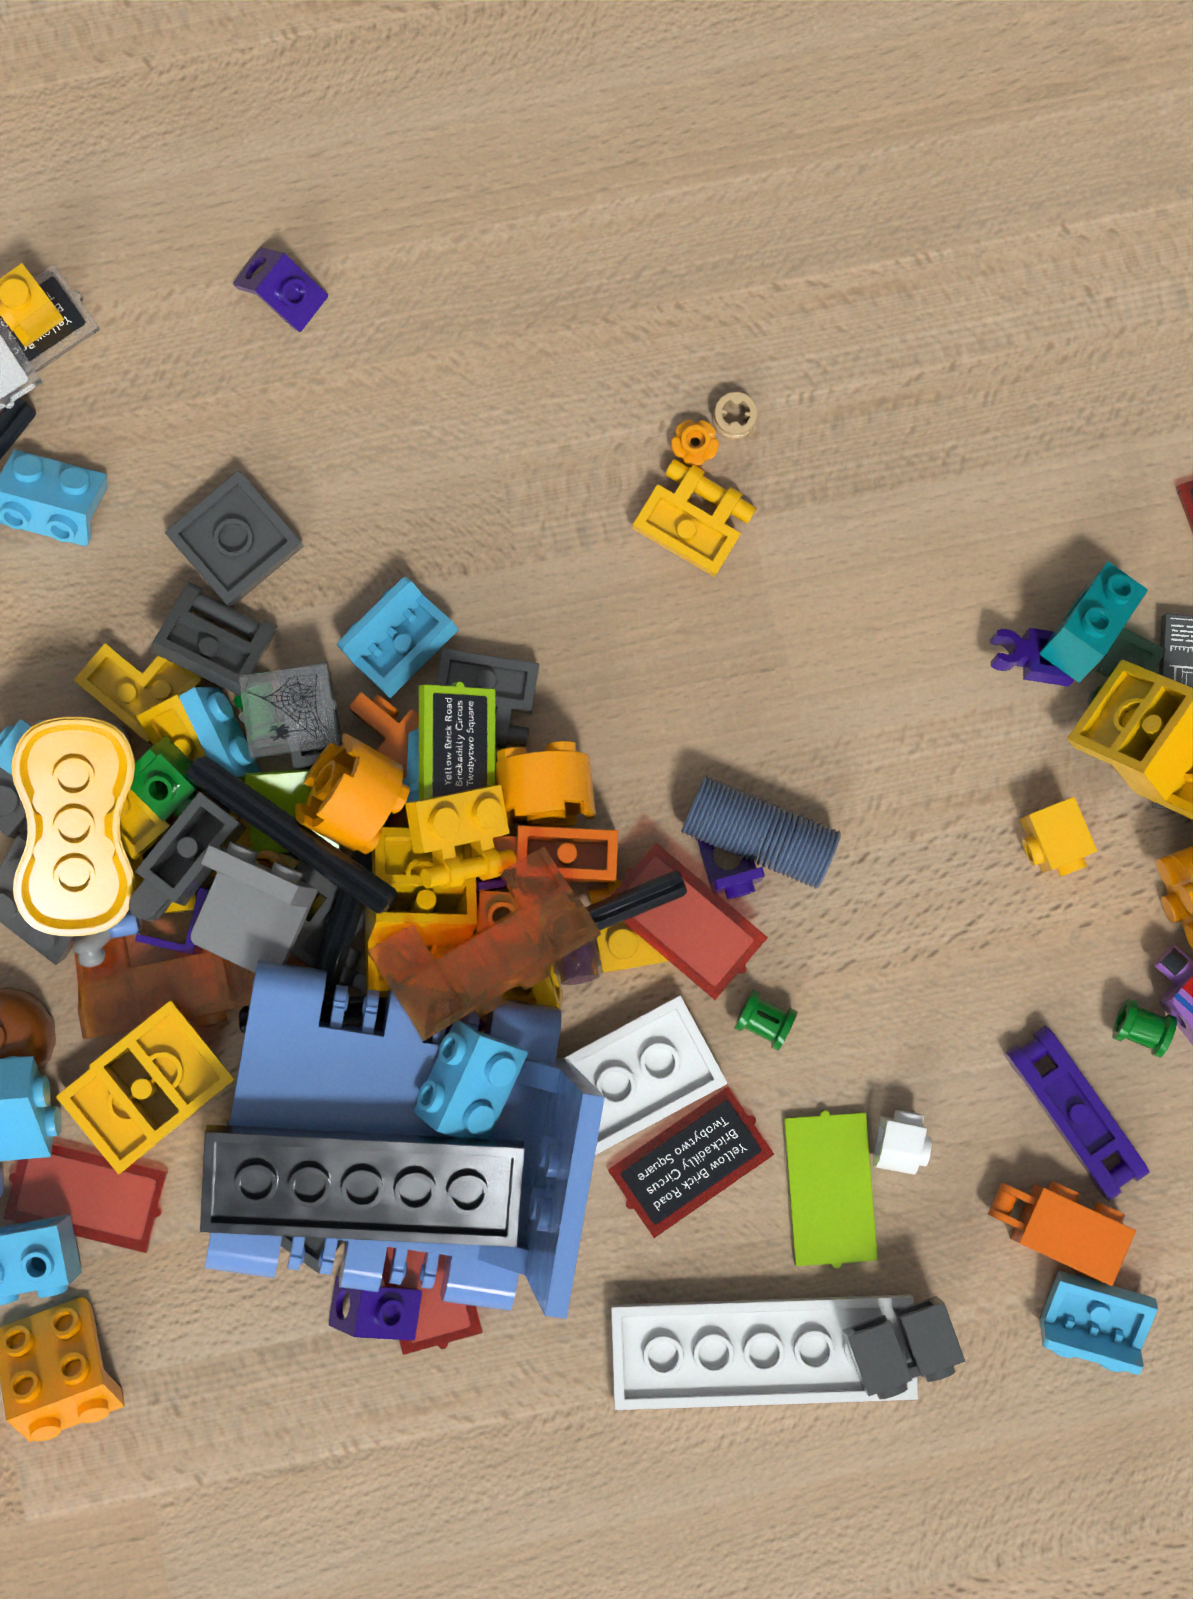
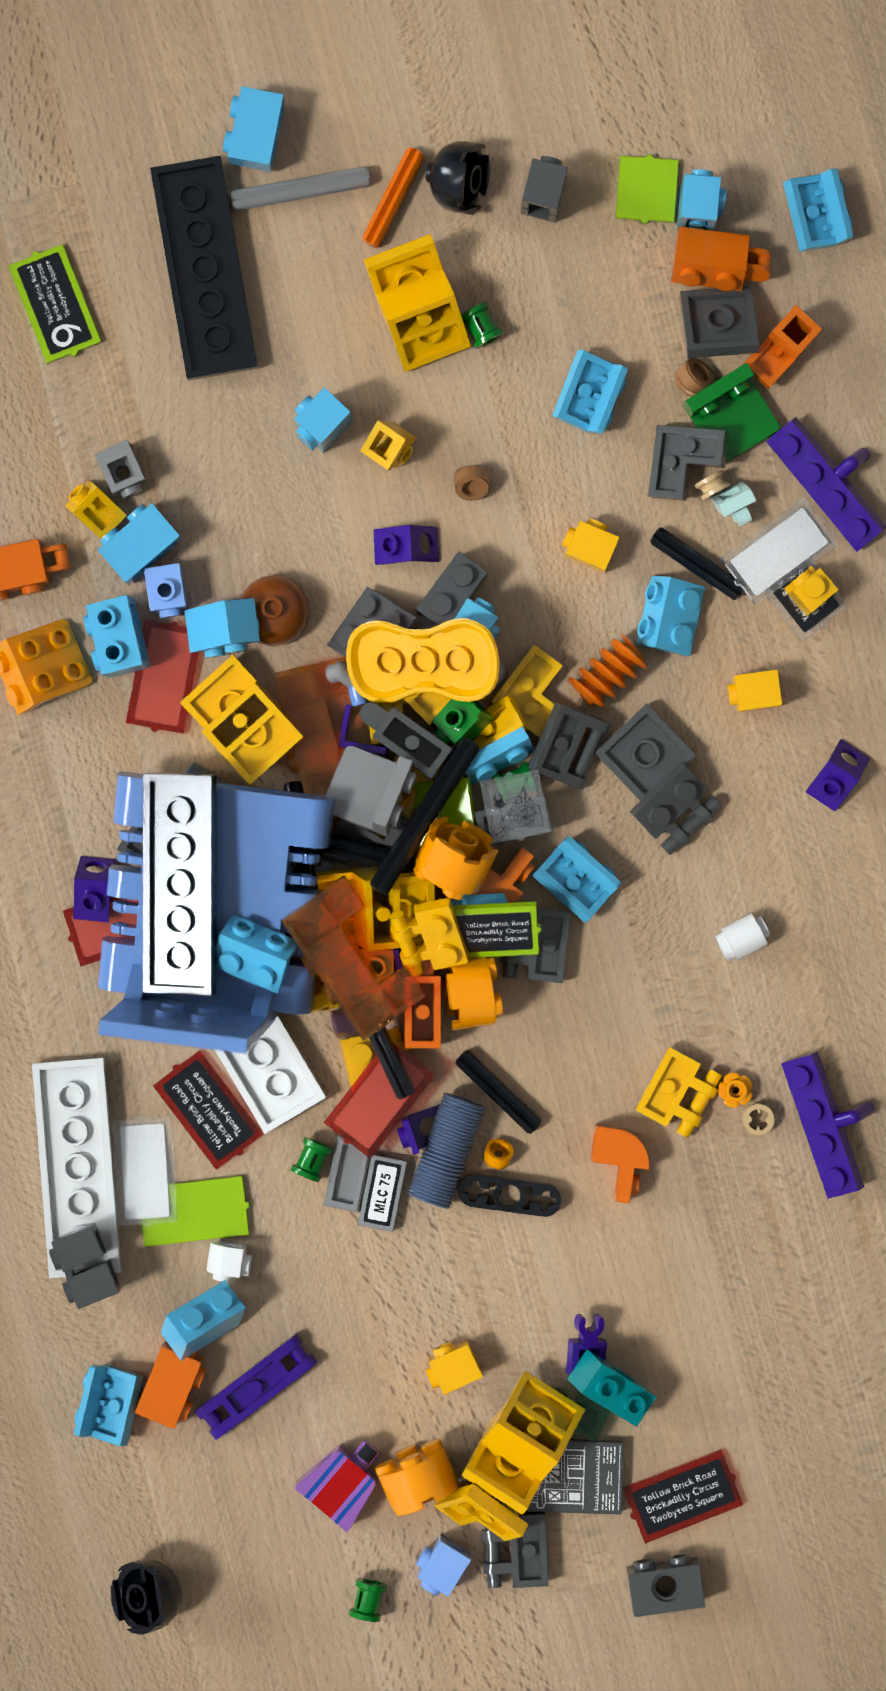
camera: 90 degrees right, 5 degrees up
green bush [1112,998,1177,1058] -> none
none -> clear piece [112,1115,177,1228]
none -> medium azure brick [161,1280,246,1361]
none -> light grey tile [323,1135,372,1213]
none -> tile [358,1154,407,1232]
none -> black axle [455,1050,541,1134]
none -> black beam [458,1174,561,1217]
none -> light orange hinge [484,1138,514,1170]
none -> orange piece [567,632,648,708]
none -> orange brick [590,1124,649,1204]
none -> dark grey plate [630,762,722,855]
none -> white brick [714,913,771,961]
none -> yellow brick [727,670,782,713]
none -> dark purple plate [781,1051,875,1199]

